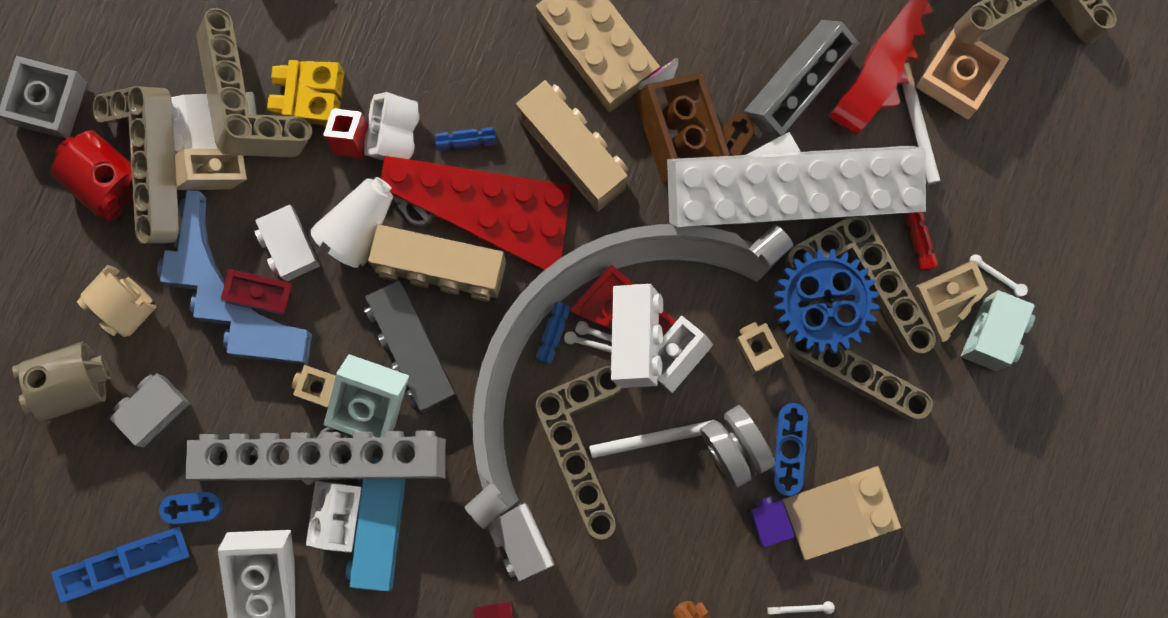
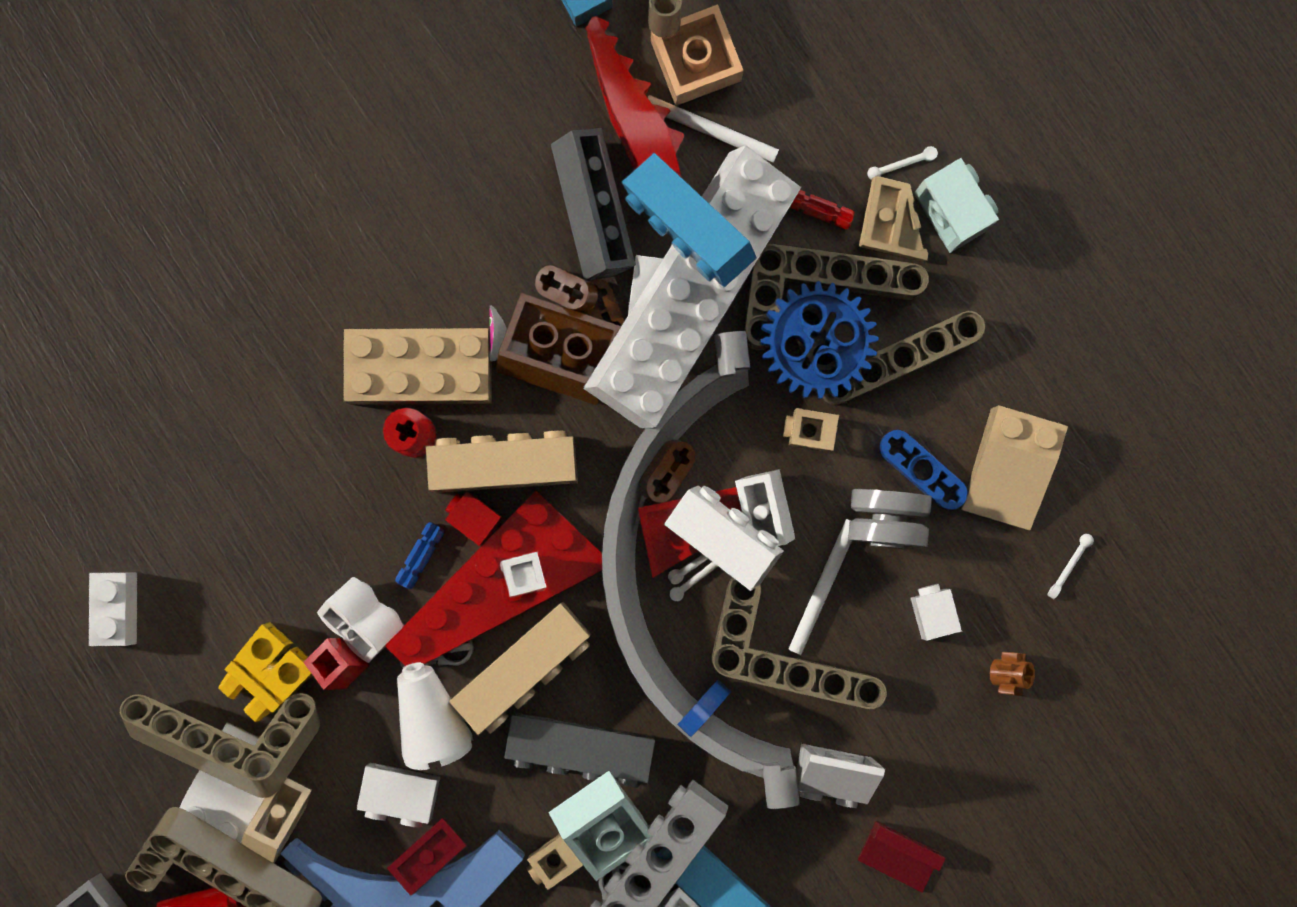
camera: 60 degrees left, 5 degrees up
blue axle [536,302,570,364] -> none
dark purple brick [748,496,795,547] -> none
none -> red piece [383,408,437,458]
none -> red brick [445,491,503,546]
none -> white panel [500,552,546,598]
none -> reddish brown beam [535,265,598,313]
none -> dark azure brick [622,153,757,288]
none -> reddish brown beam [639,440,695,503]
none -> blue beam [677,679,731,737]
none -> white brick [911,584,962,640]

